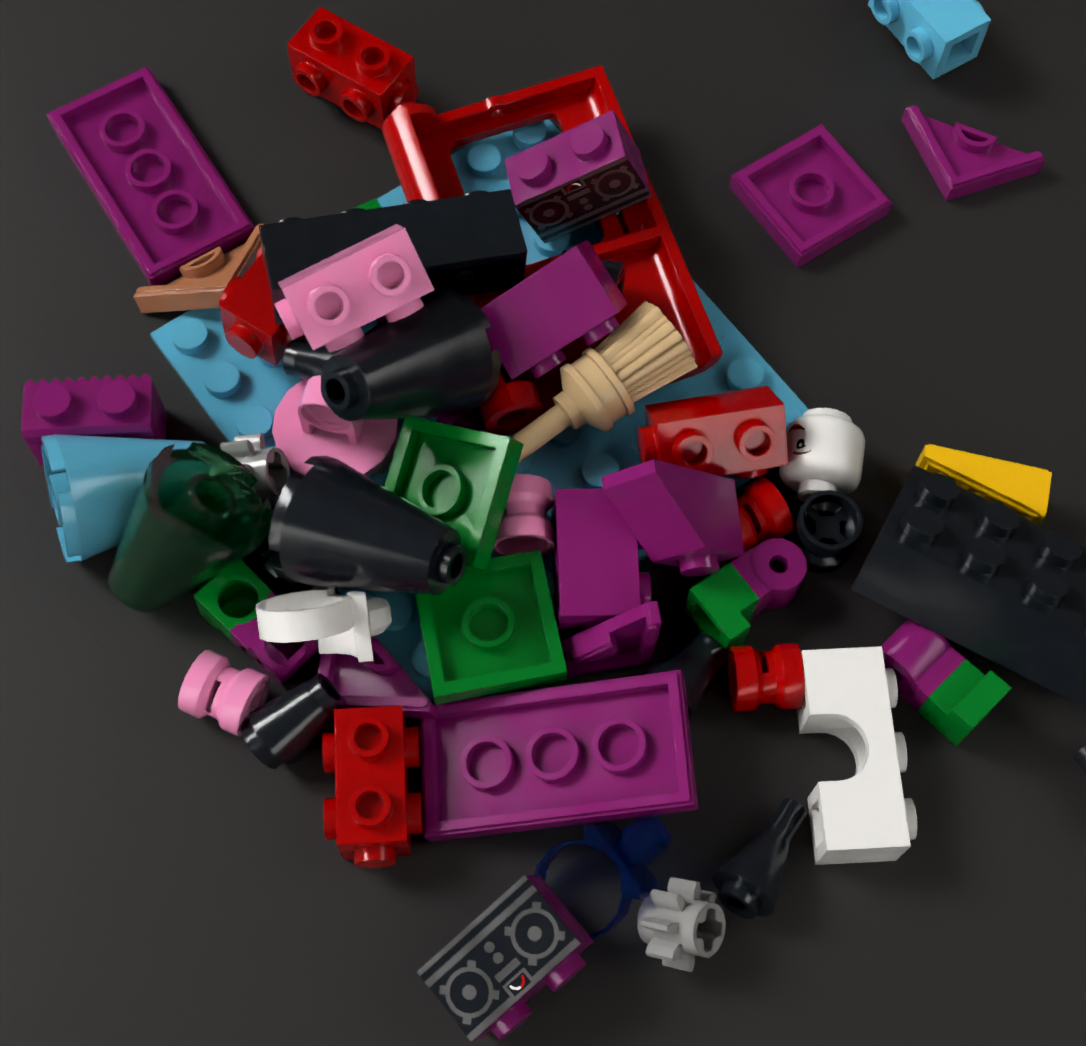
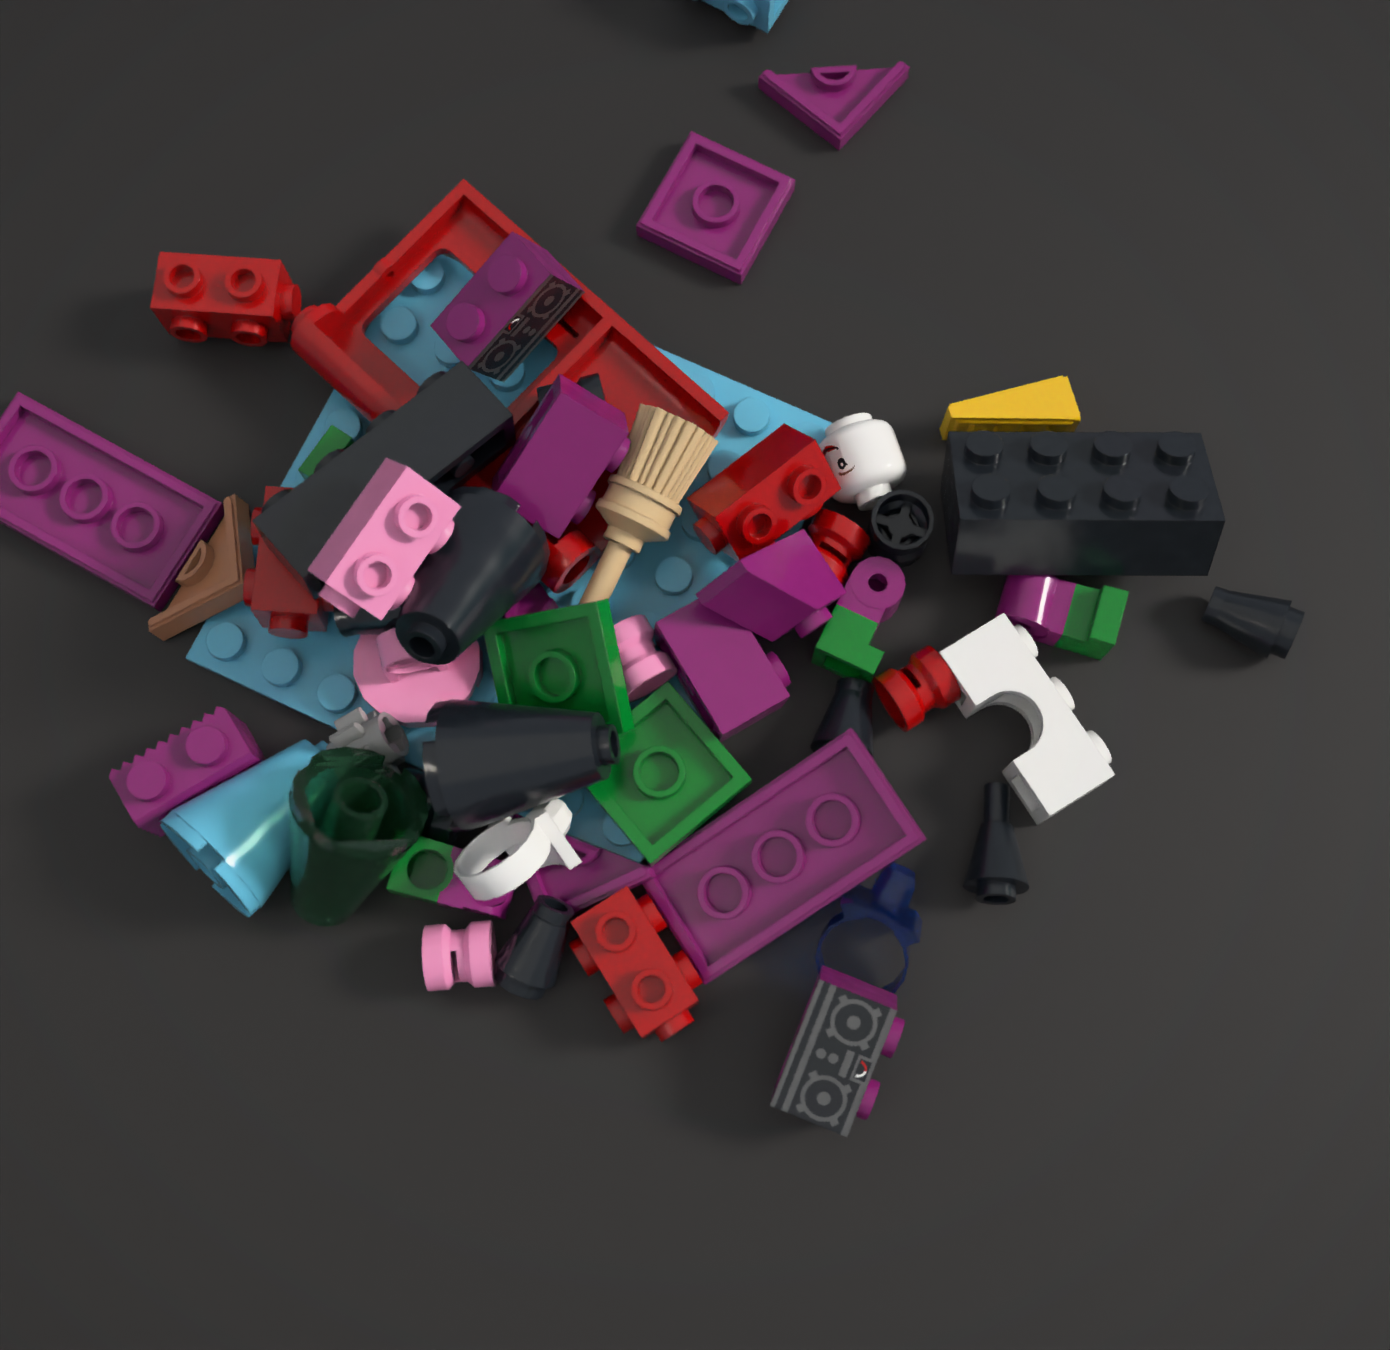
camera: 25 degrees left, 10 degrees up
magenta tile [561,601,662,677] -> none
light grey gear [637,877,726,972] -> none

